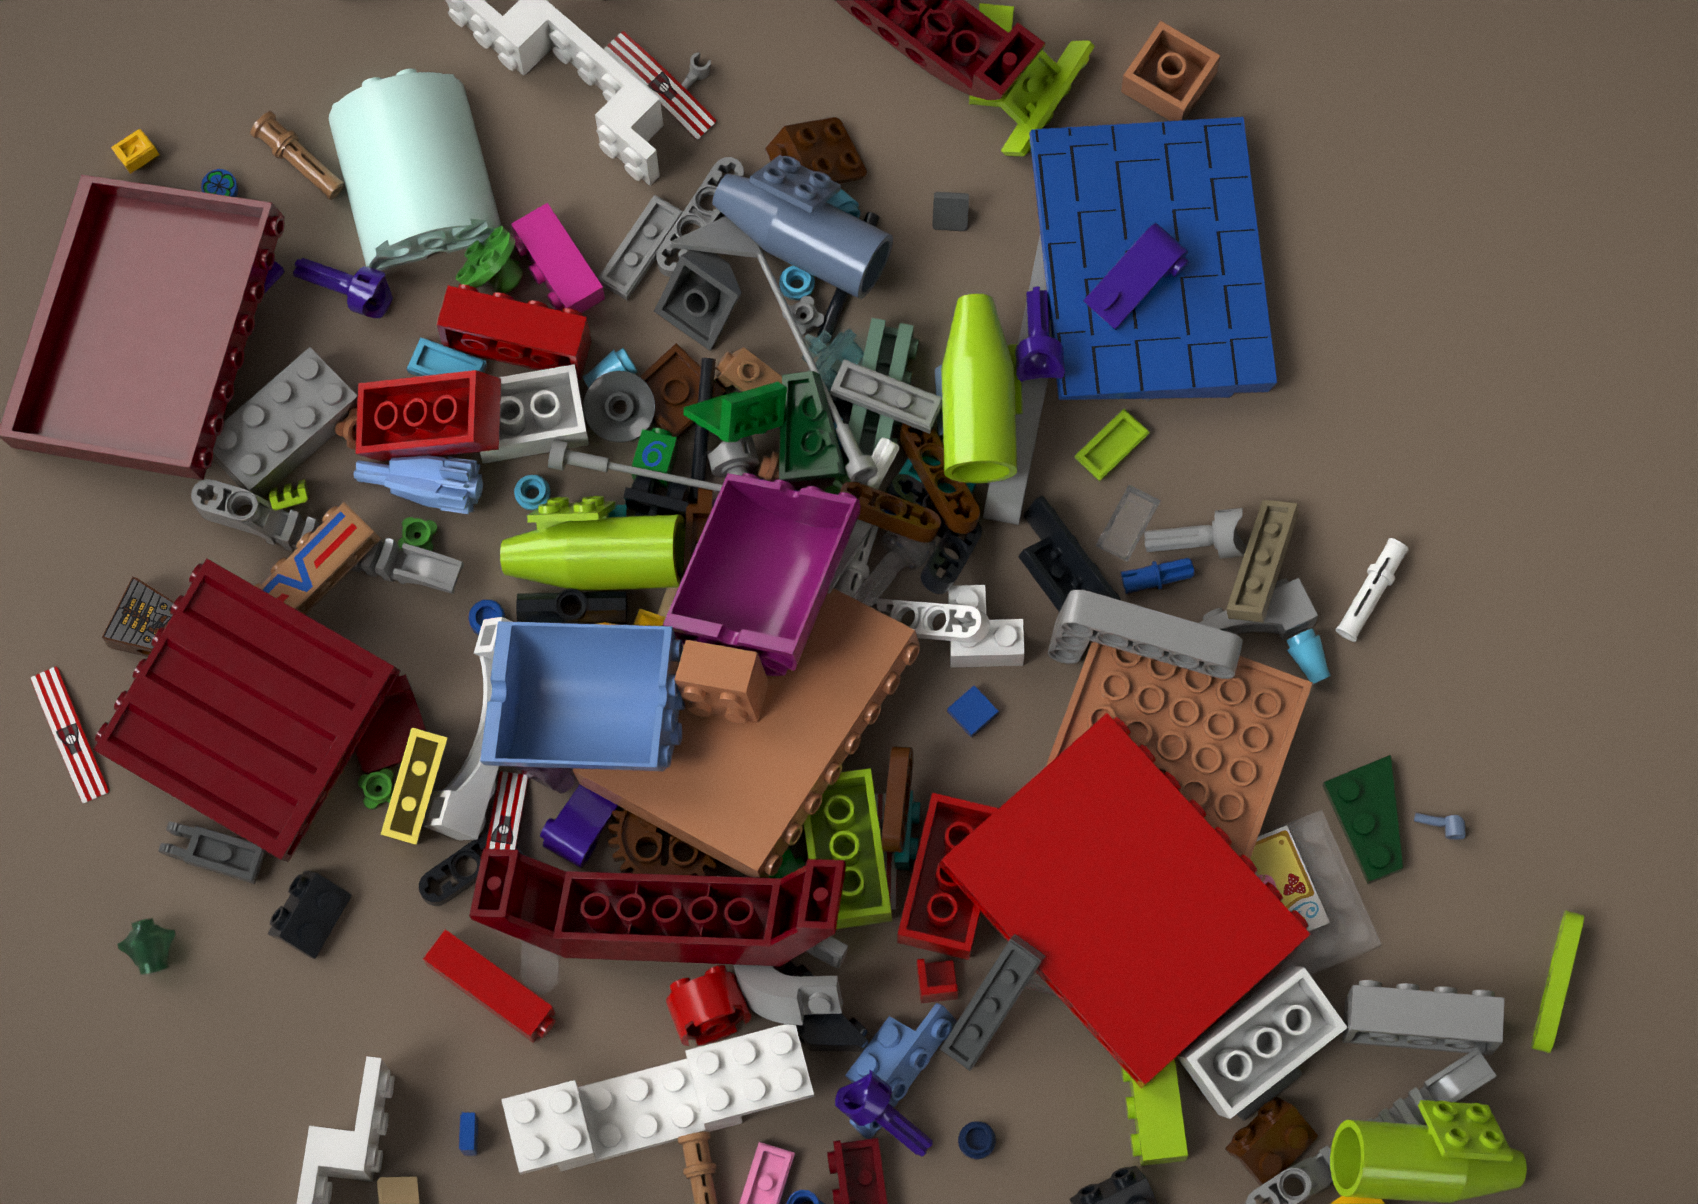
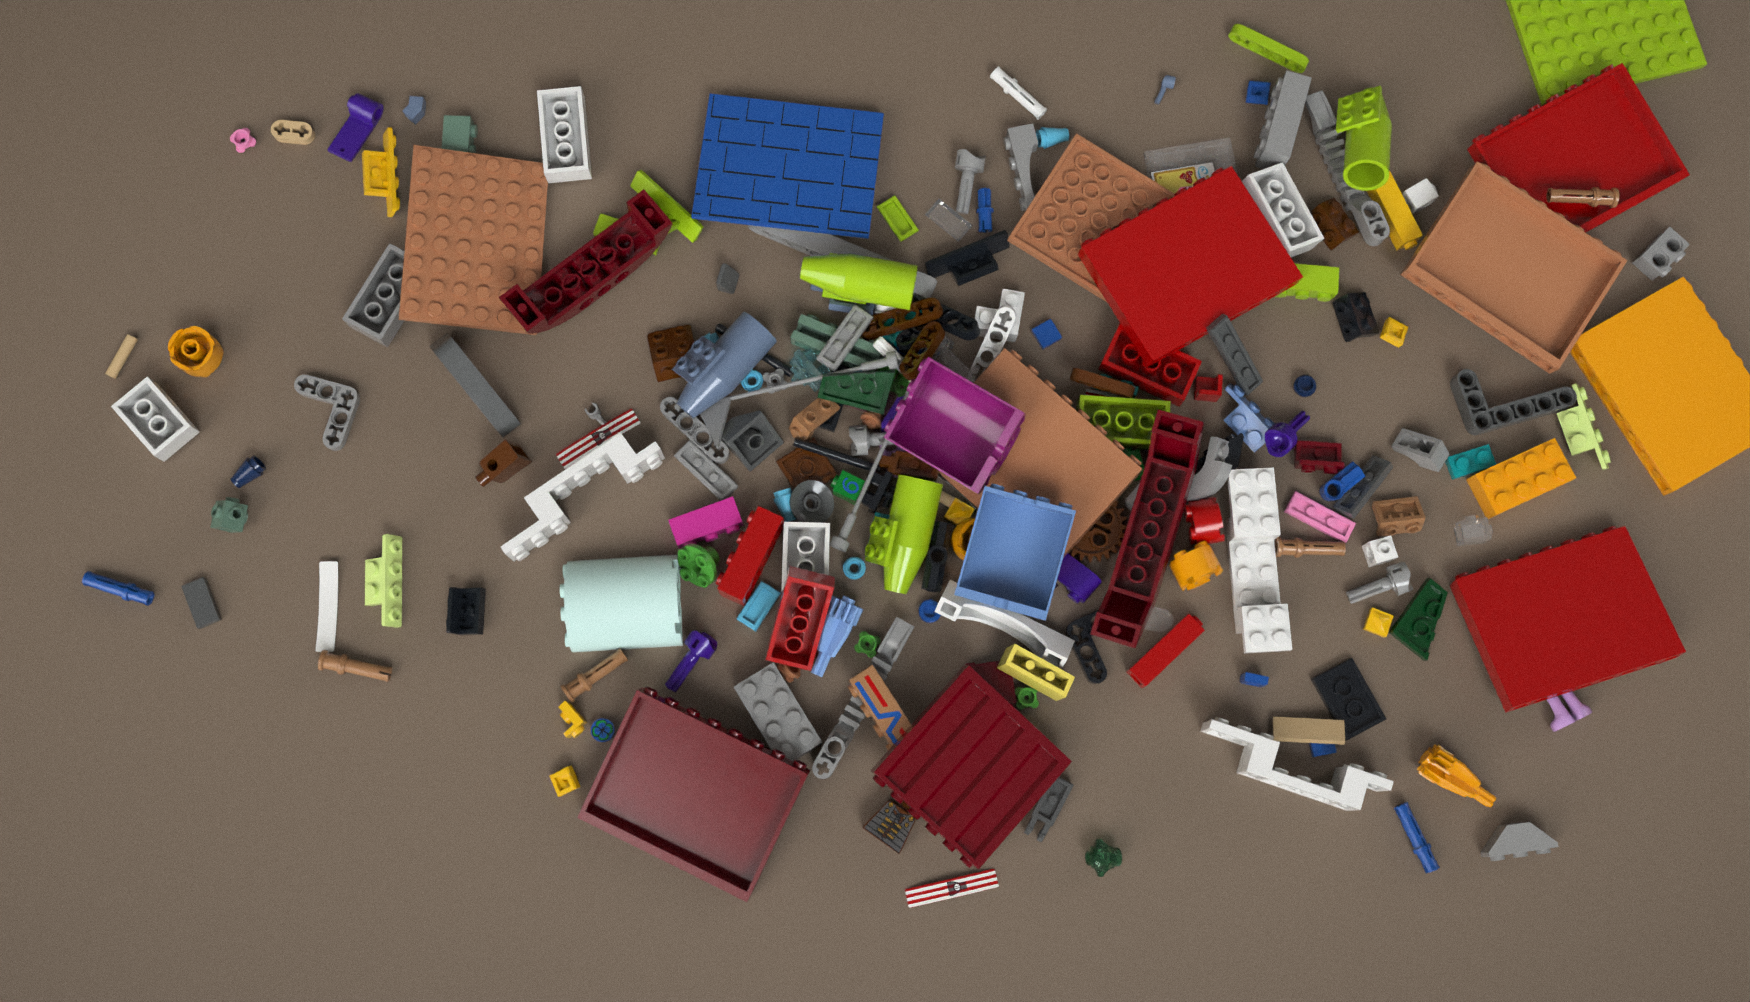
camera: 85 degrees left, 5 degrees up
black bracket [268,871,352,959] -> none
lime tile [269,479,309,511] -> none
sticker [486,771,528,850] -> none
nougat brick [674,640,769,724] -> none
green bracket [683,381,787,443] -> none
dark purple piece [1015,286,1065,382] -> none
light grey beam [1048,590,1243,679] -> none
dark purple door [1083,223,1189,330] -> none
nougat brick [1121,21,1220,121] -> none
dark tan plate [1226,500,1299,623] -> none
dark green wing [1322,755,1403,884] -> none
none -> yellow bracket [558,701,587,738]
none -> light orange brick [1169,541,1223,591]
none -> blue tile [1246,81,1271,105]

